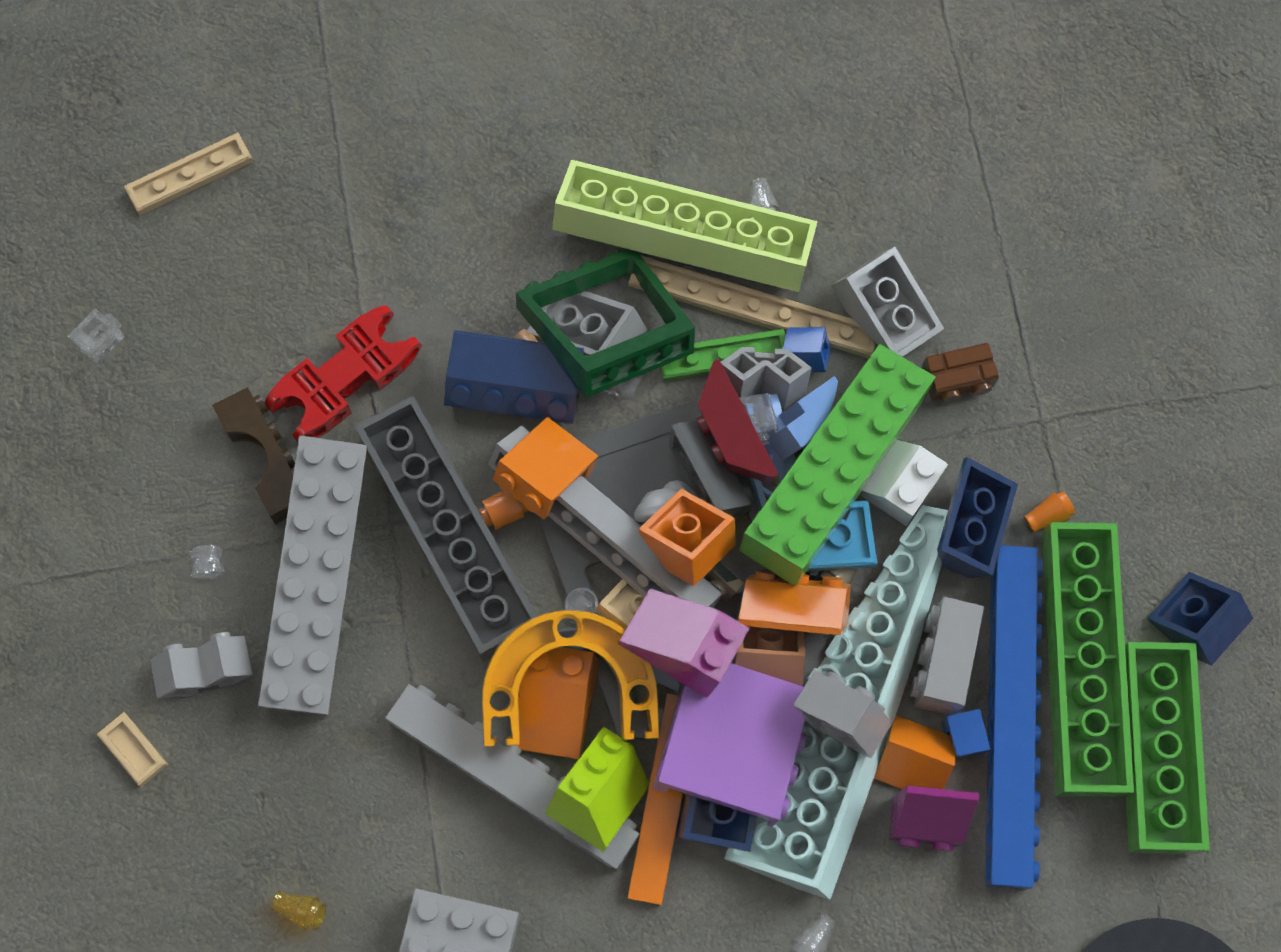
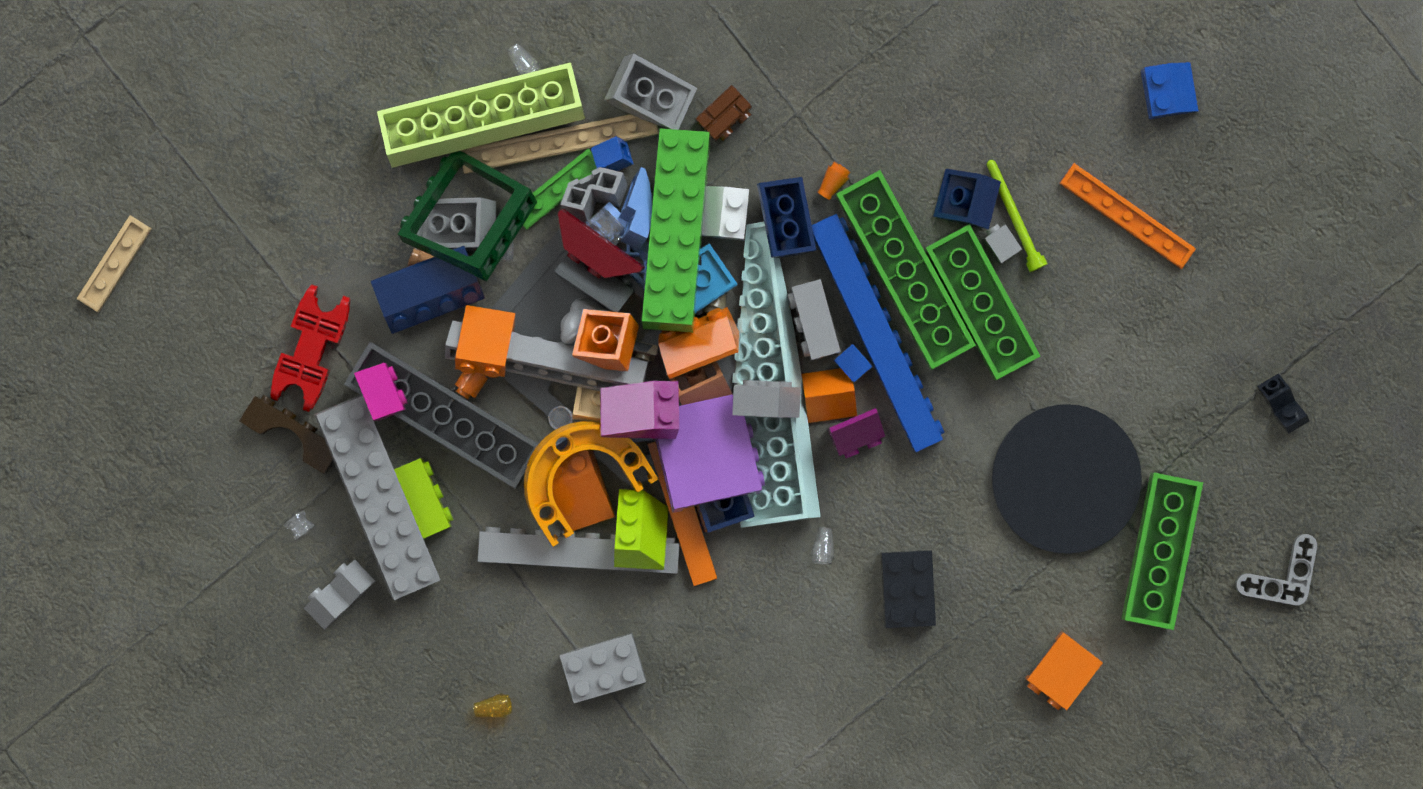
camera: 25 degrees left, 15 degrees up
clear brick [68,308,125,367] -> none
tan tile [97,712,168,787] -> none
none -> dark pink slope [354,363,408,421]
none -> lime brick [394,458,454,539]
none -> light grey brick [983,224,1022,264]
none -> lime piece [987,160,1048,272]

